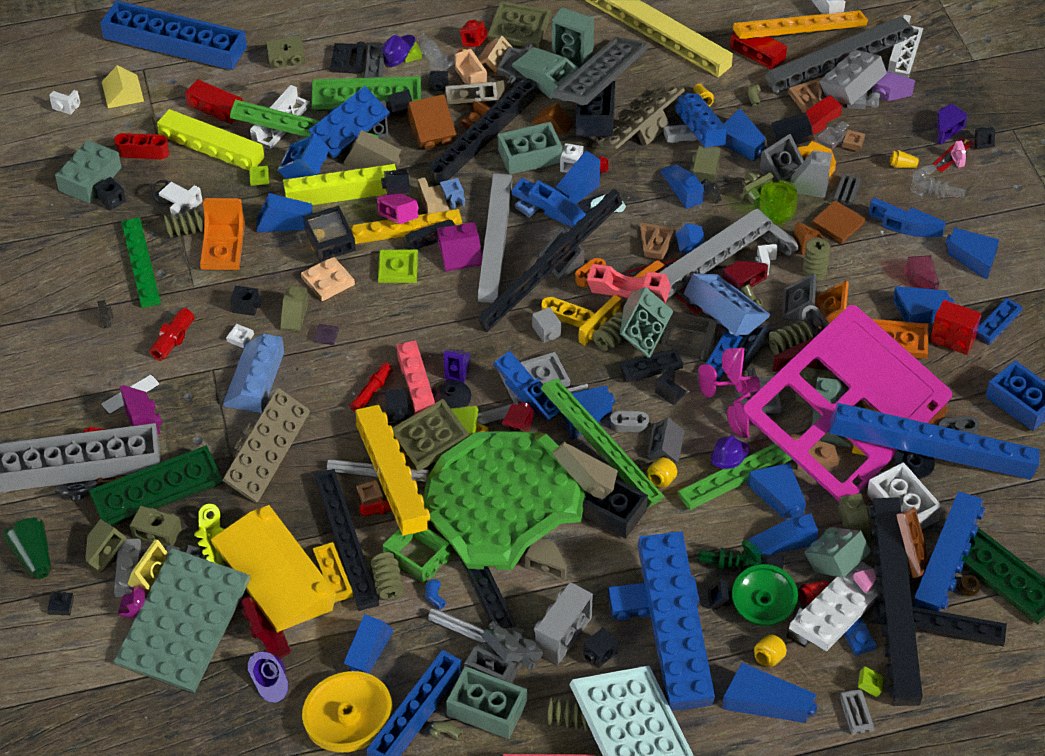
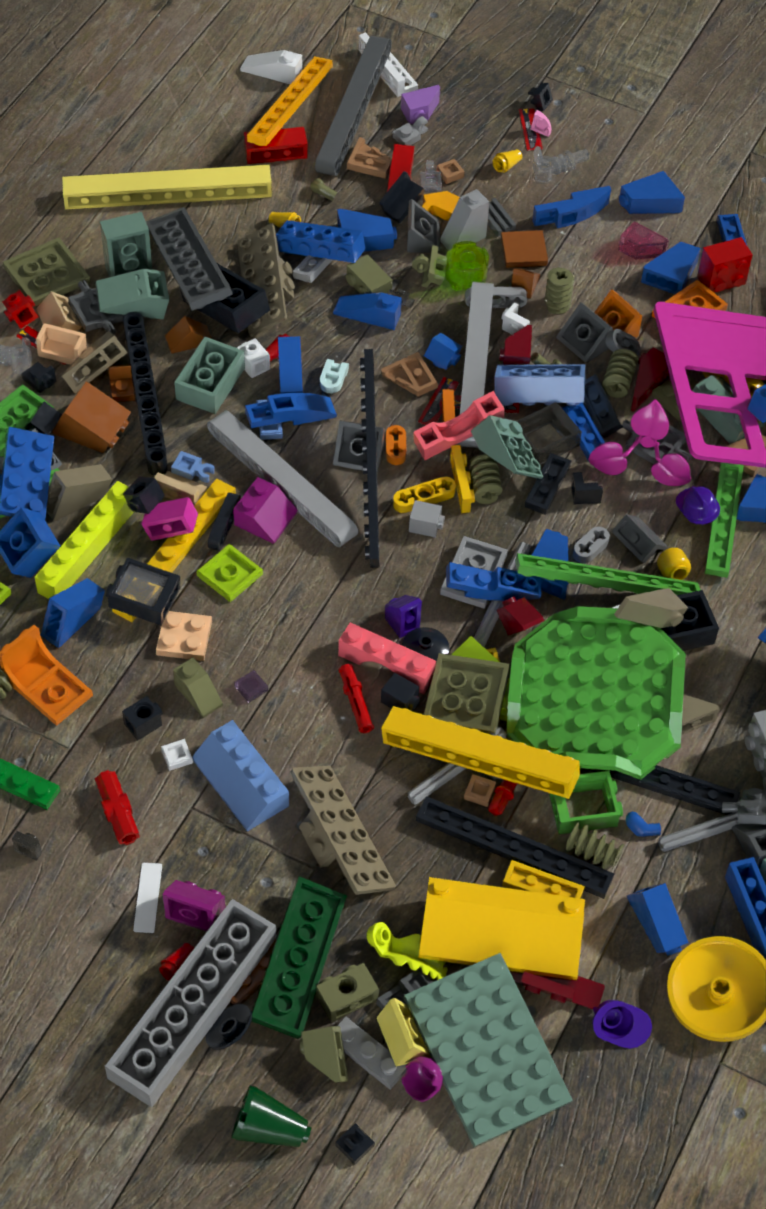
camera: 50 degrees left, 5 degrees up
light grey brick [819,50,887,105] -> none
dark purple slope [936,103,968,145] -> none

